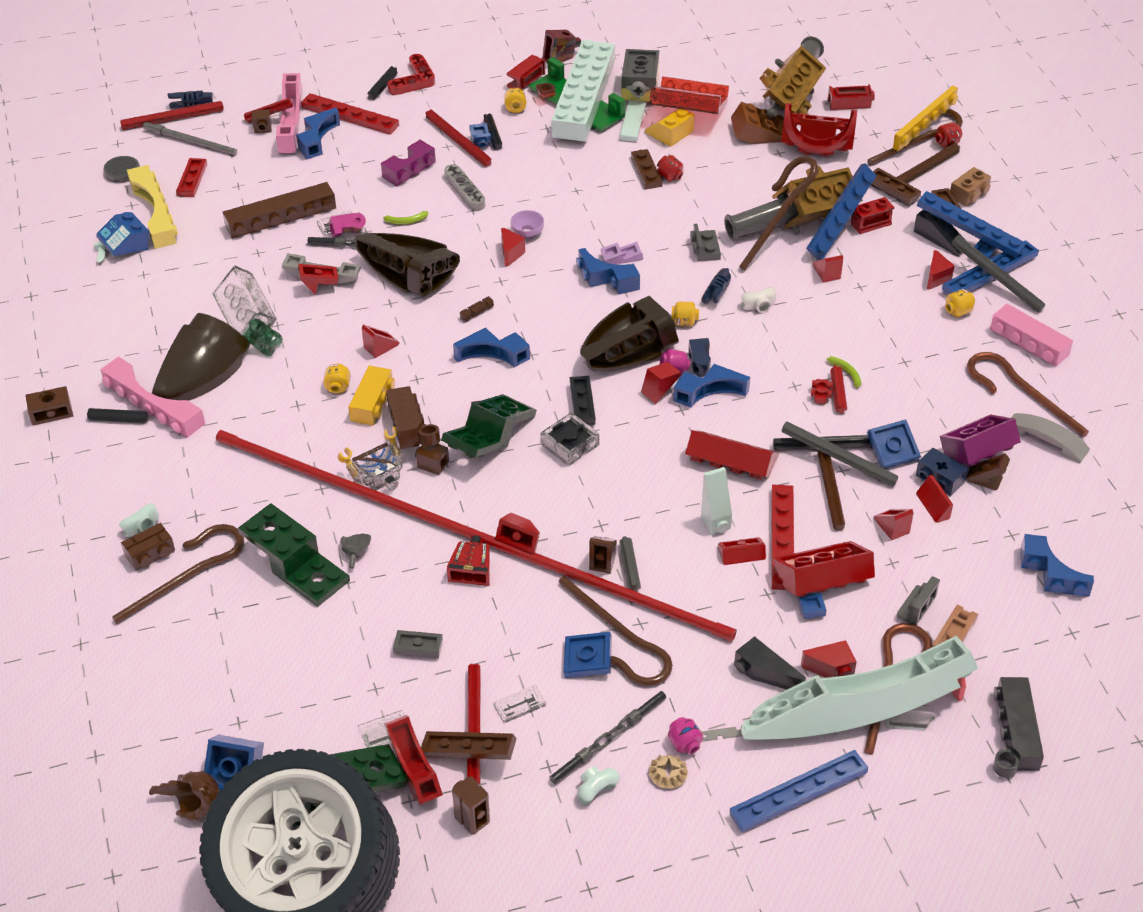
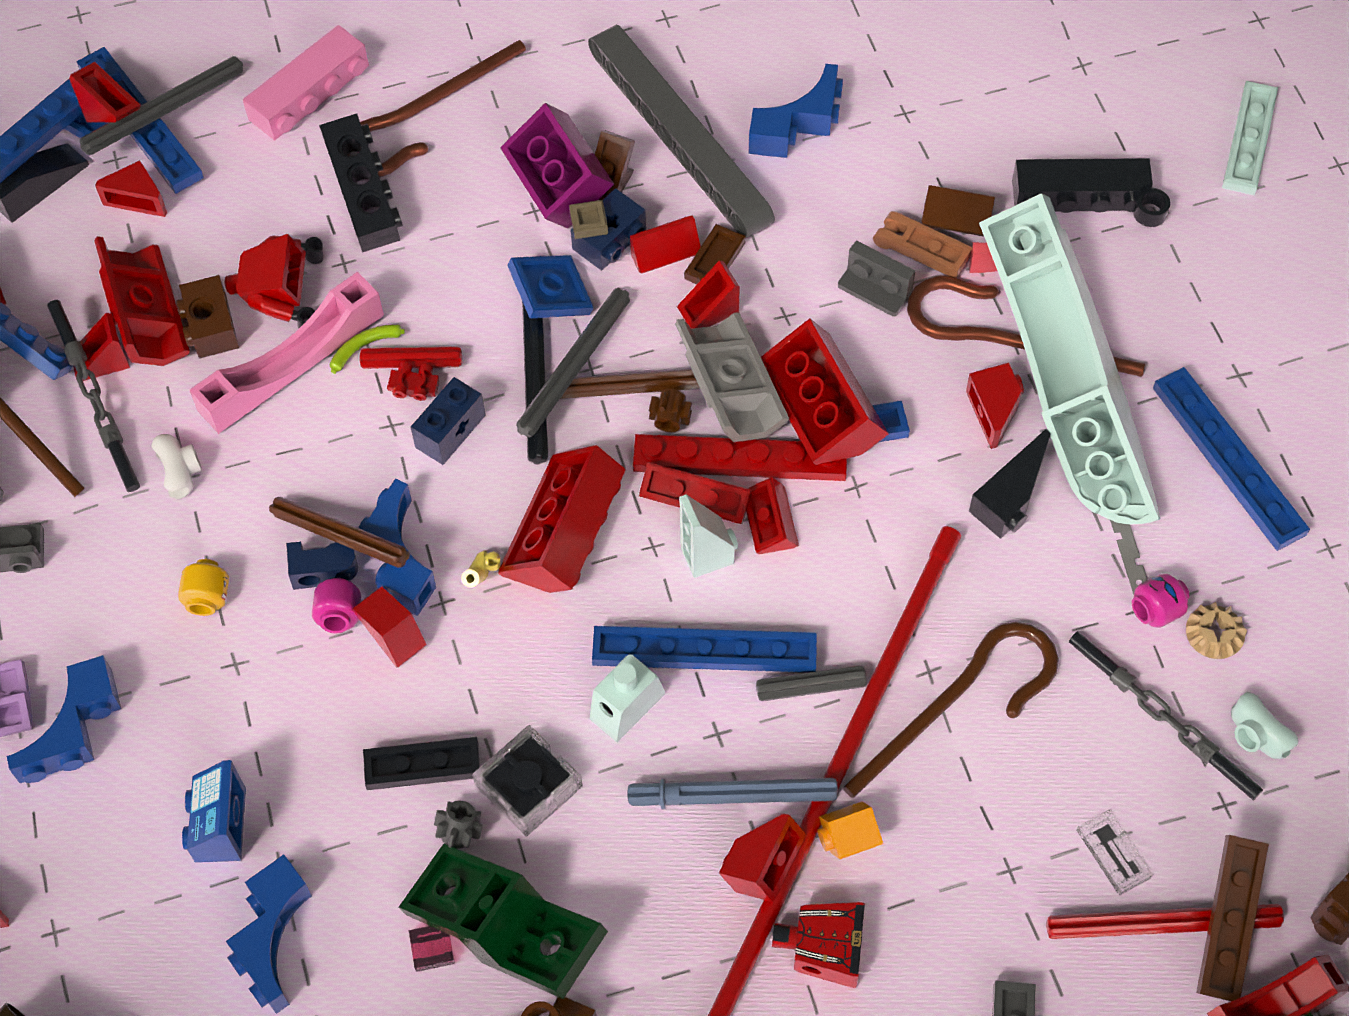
camera: 90 degrees left, 15 degrees up
reddish brown axle [459,296,494,321] -> none
blue tile [563,631,612,678] -> none
dark brown panel [580,295,679,371] -> none
reddish brown slope [589,536,617,574] -> none
dark blue hinge [701,268,731,304] -> none
yellow head [945,289,975,317] -> none
light grey slope [1011,413,1090,463] -> none
none -> piece [47,300,140,492]
none -> red slope [69,62,140,123]
none -> red piece [94,236,190,366]
none -> reddish brown brick [176,275,239,359]
none -> blue slope [182,760,246,863]
none -> bright pink arch [189,272,384,434]
none -> red torso [224,234,323,328]
none -> reddish brown axle [269,497,410,568]
none -> black brick [319,113,403,253]
none -> dark blue brick [410,377,486,465]
none -> dark grey gear [434,801,483,849]
none -> light yellow arm [461,550,501,588]
none -> dark tan tile [569,200,608,239]
none -> dark grey beam [588,24,775,238]
none -> light aqua torso [589,654,665,743]
none -> blue plate [592,626,817,673]
none -> sand blue axle [627,778,838,809]
none -> red tile [639,462,752,524]
none -> reddish brown gear [648,389,692,433]
none -> light grey piece [675,312,789,442]
none -> reddish brown tile [684,224,746,284]
none -> light orange brick [818,801,883,859]
none -> reddish brown panel [921,185,995,237]
none -> light aqua tile [1222,81,1278,196]

